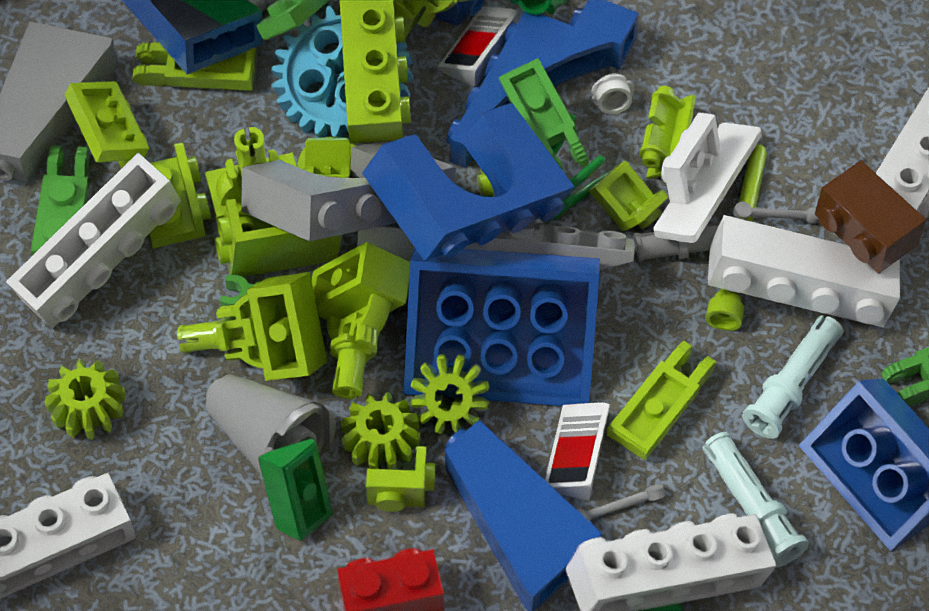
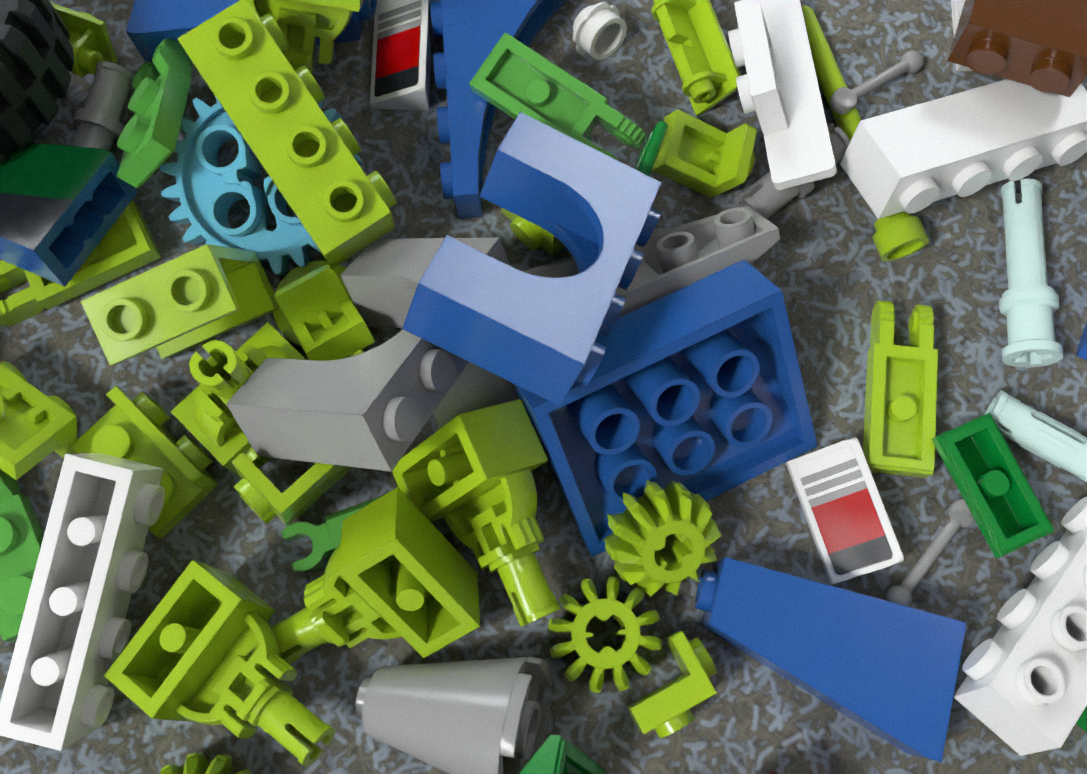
camera: 30 degrees left, 15 degrees up
none -> lime panel [80,244,281,366]
none -> lime brick [104,560,336,767]
none -> green slope [932,413,1055,558]

